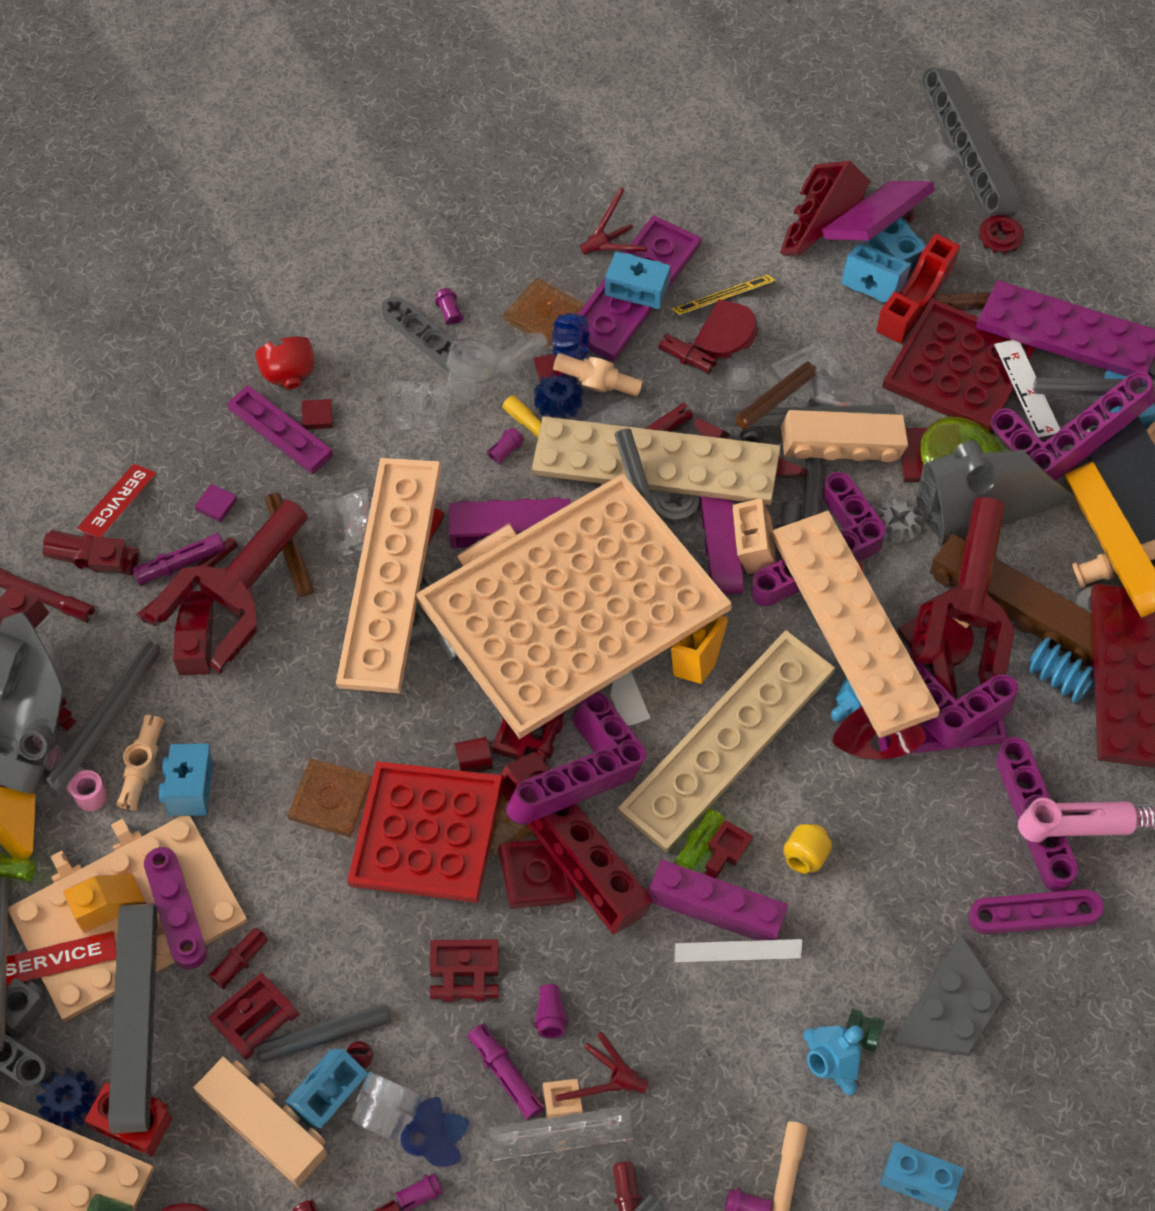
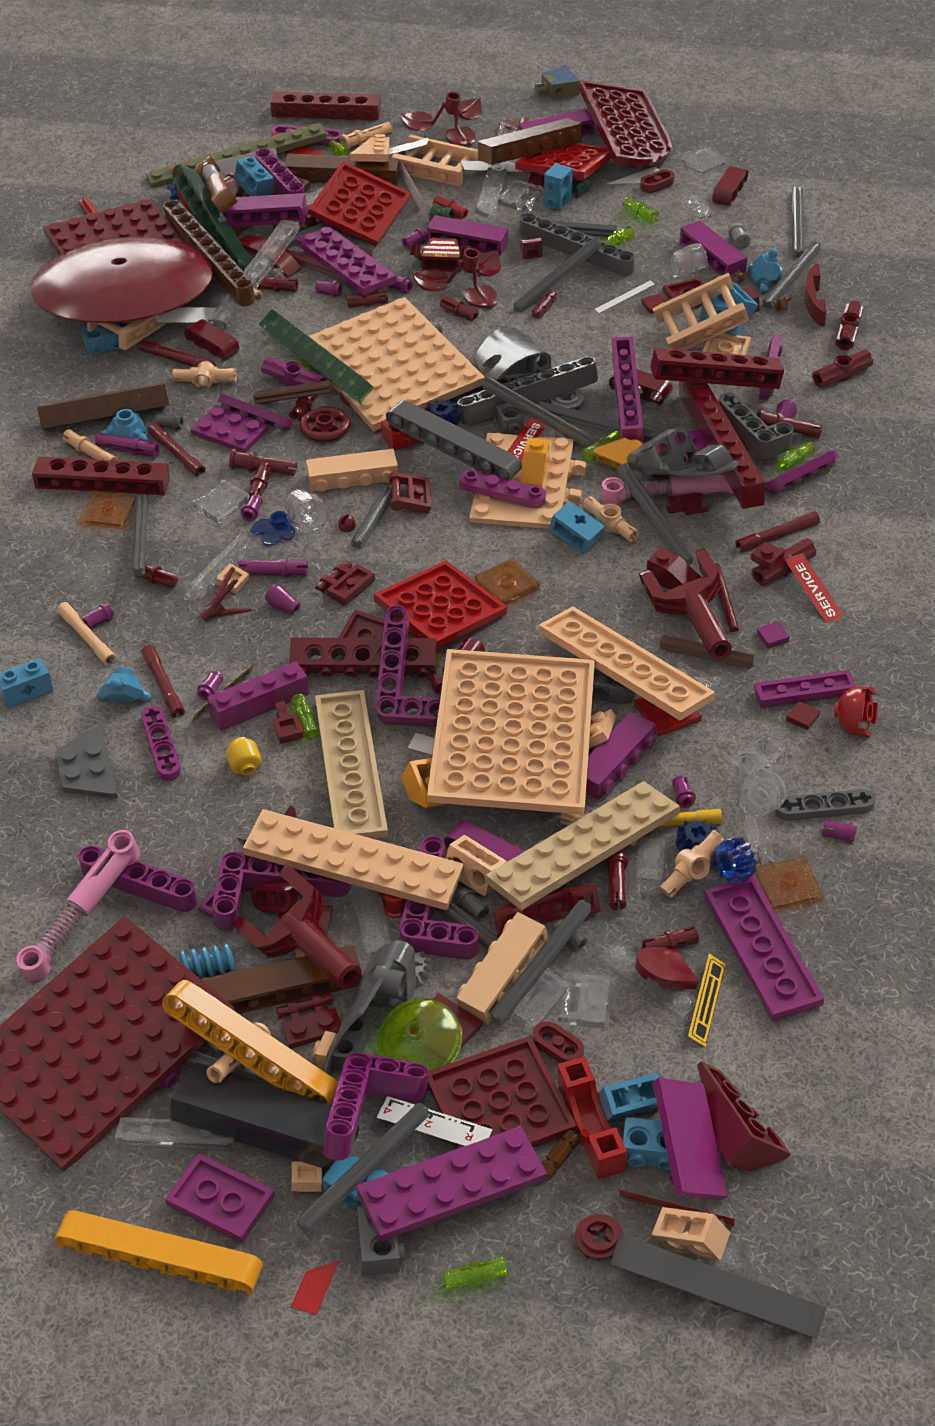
camera: 130 degrees right, 15 degrees down
magenta pin [132,532,226,586] -> none
dark red axle [208,928,268,990] -> none
dark azure brick [284,1049,368,1128] -> none
dark red plant [579,187,647,255] -> none
dark azure brick [605,251,671,309] -> none
dark grey axle [614,428,657,513] -> none
reddish brown axle [735,361,817,430] -> none
clear green wheel [845,1008,885,1052] -> none
magenta plate [968,889,1104,934] -> none
none -> dark red piece [141,645,185,718]
none -> magenta beam [141,706,181,781]
none -> magenta pin [197,670,224,701]
none -> dark red plate [276,993,341,1049]
none -> light nougat plate [313,1031,336,1070]
none -> clear neon green pin [443,1256,508,1290]
none -> dark red plate [533,1021,584,1063]
none -> red sticker [618,1189,735,1226]
none -> light nougat brick [652,1207,730,1261]

